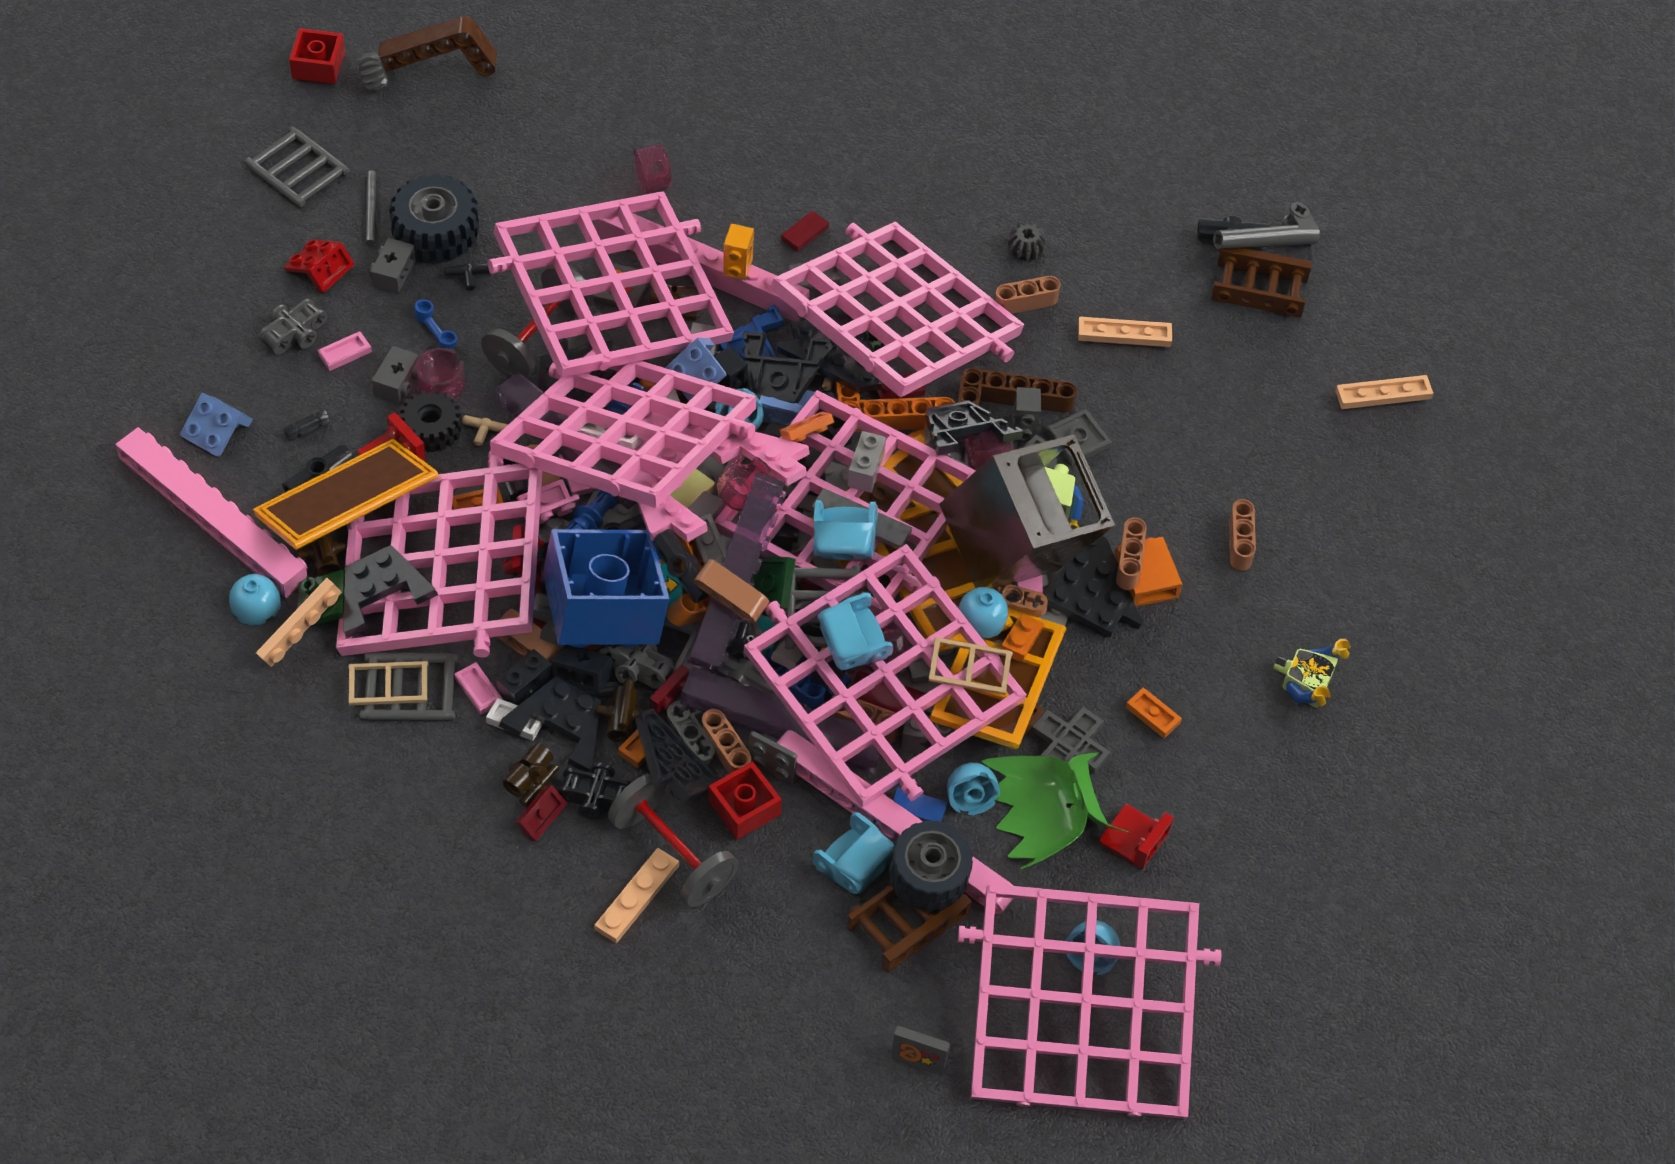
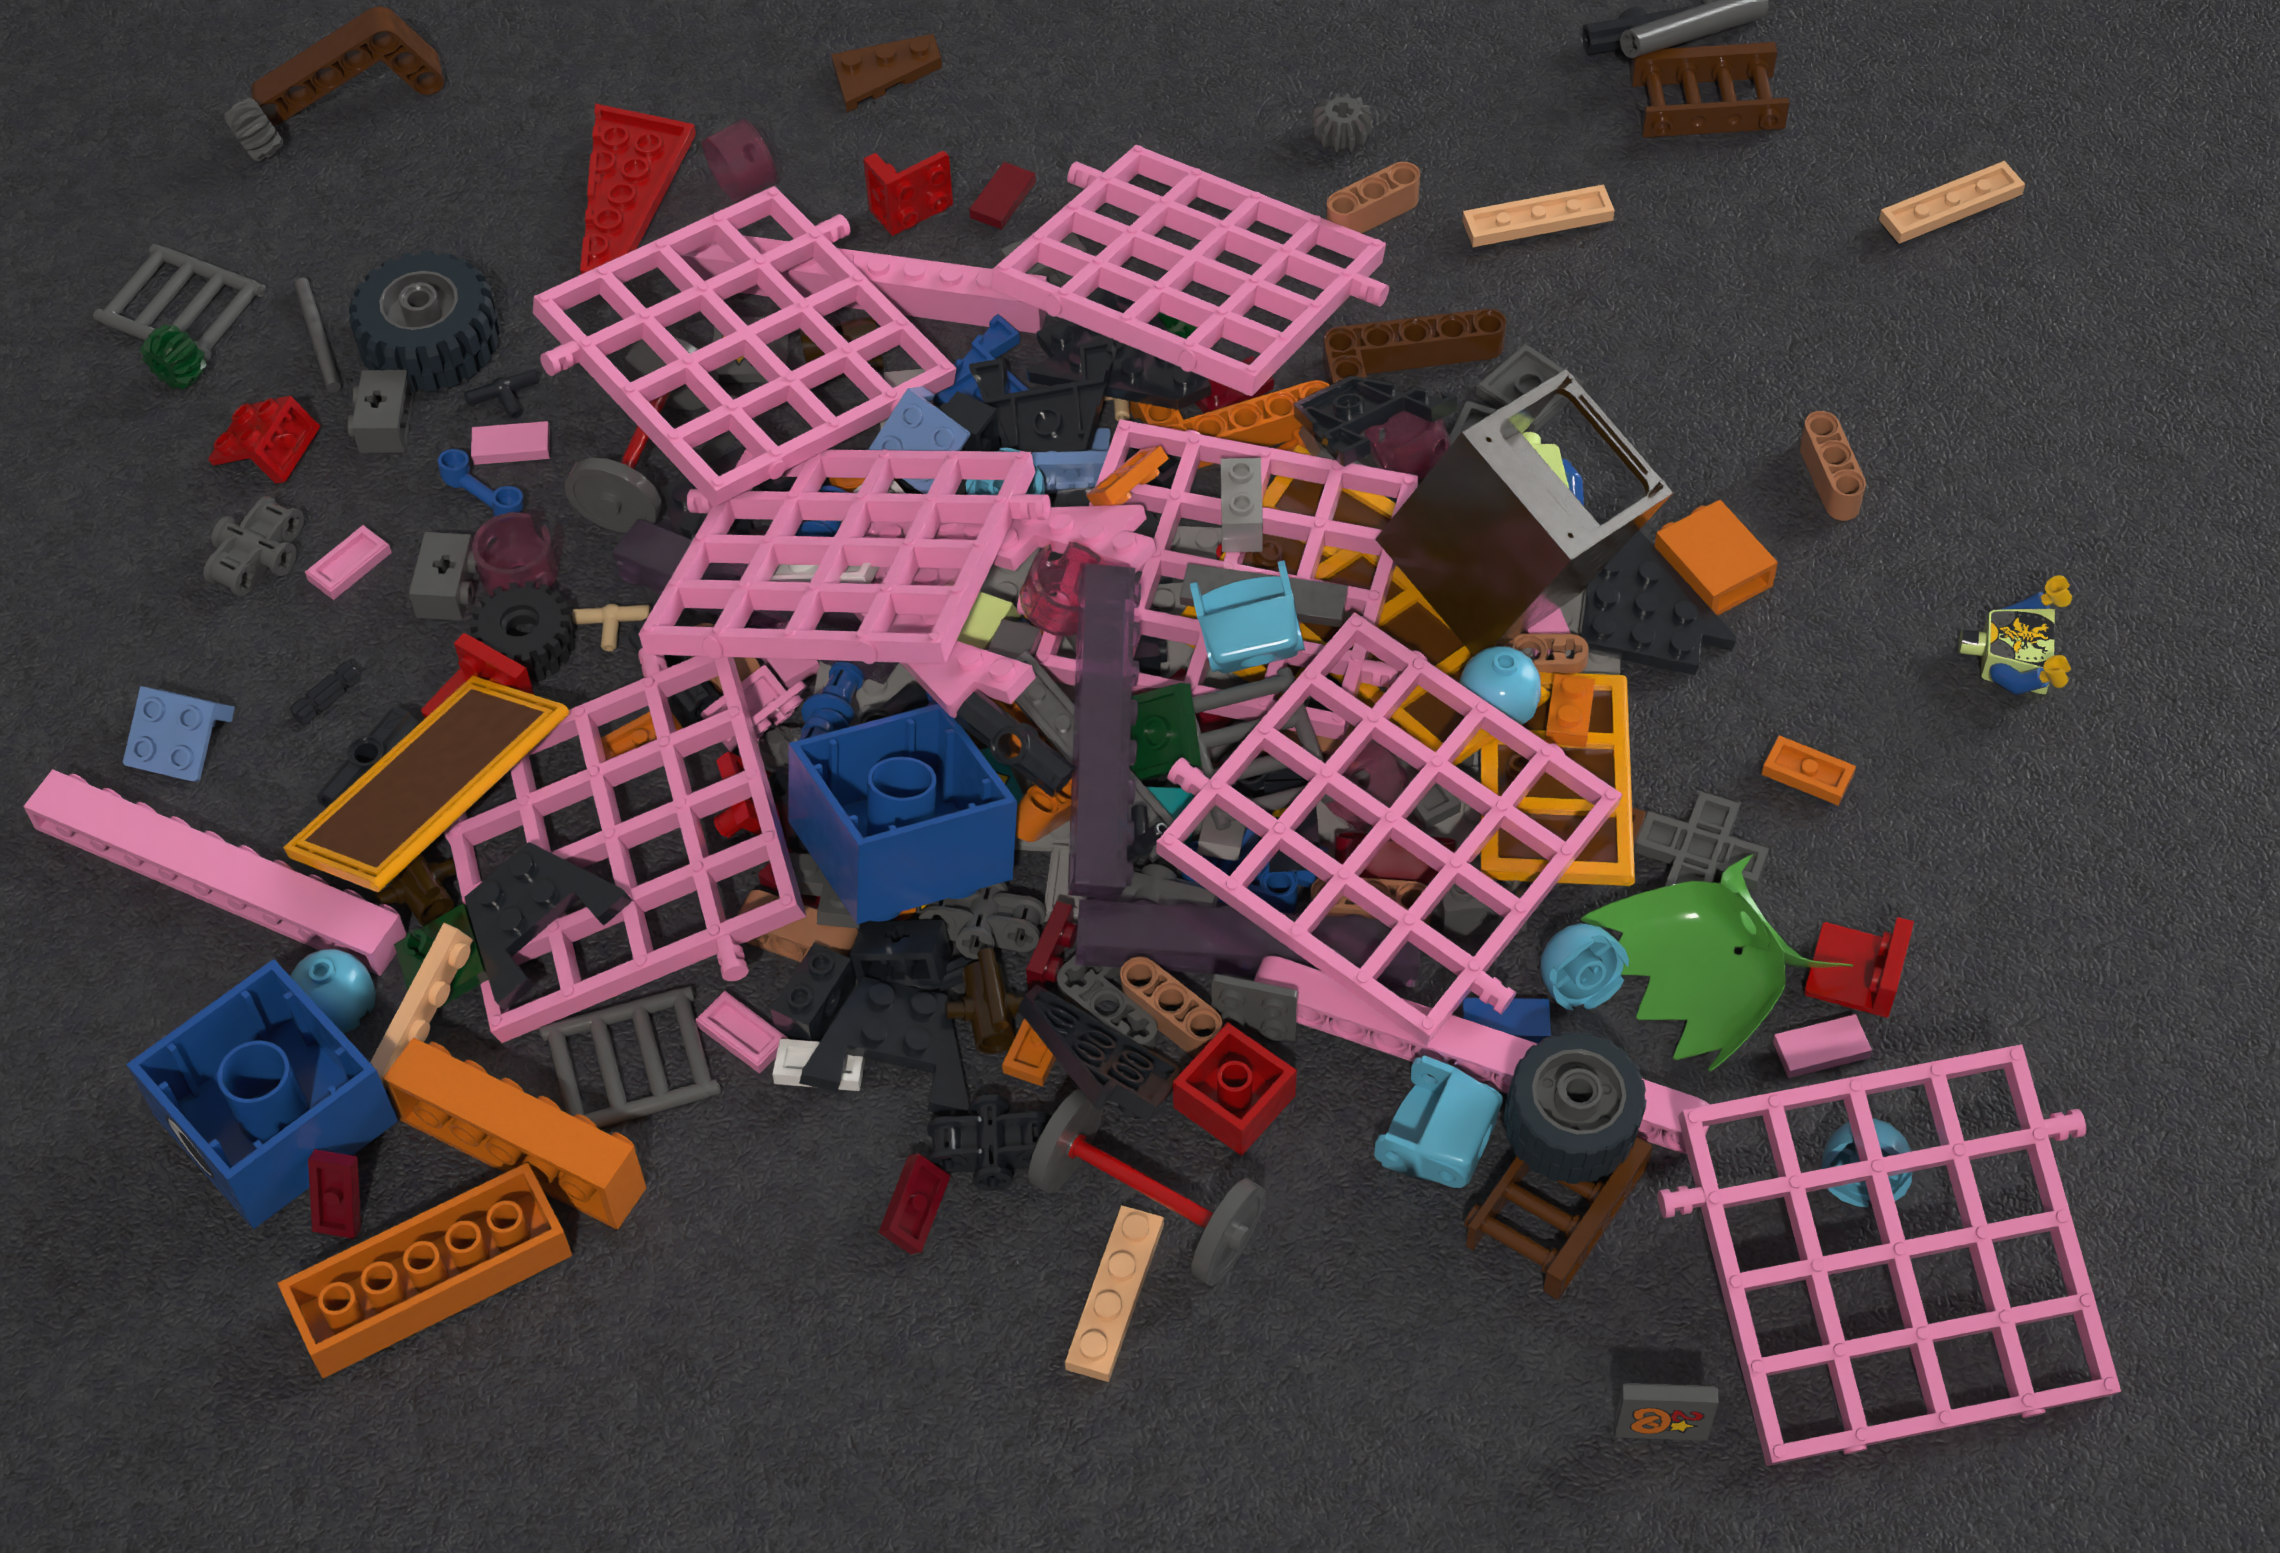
camera: 10 degrees left, 0 degrees up
red brick [289,28,345,84] -> none
tan window [348,661,428,705] -> none
dark brown pin [502,743,559,807] -> none
nougat beam [694,559,769,623] -> none
light orange brick [723,224,754,280] -> none
medium azure piece [818,592,893,670] -> none
tan window [928,637,1013,695] -> none
dark grey brick [1012,387,1041,441] -> none
nougat beam [1116,518,1147,590] -> none
none -> blue brick [126,959,398,1230]
none -> dark green gear [140,324,207,390]
none -> orange brick [277,1162,572,1379]
none -> dark red plate [308,1149,361,1239]
none -> orange brick [383,1037,646,1230]
none -> bright pink tile [471,421,550,465]
none -> red wing [580,103,696,274]
none -> reddish brown wing [831,34,942,113]
none -> red bracket [863,151,953,236]
none -> bright pink tile [1773,1014,1872,1078]

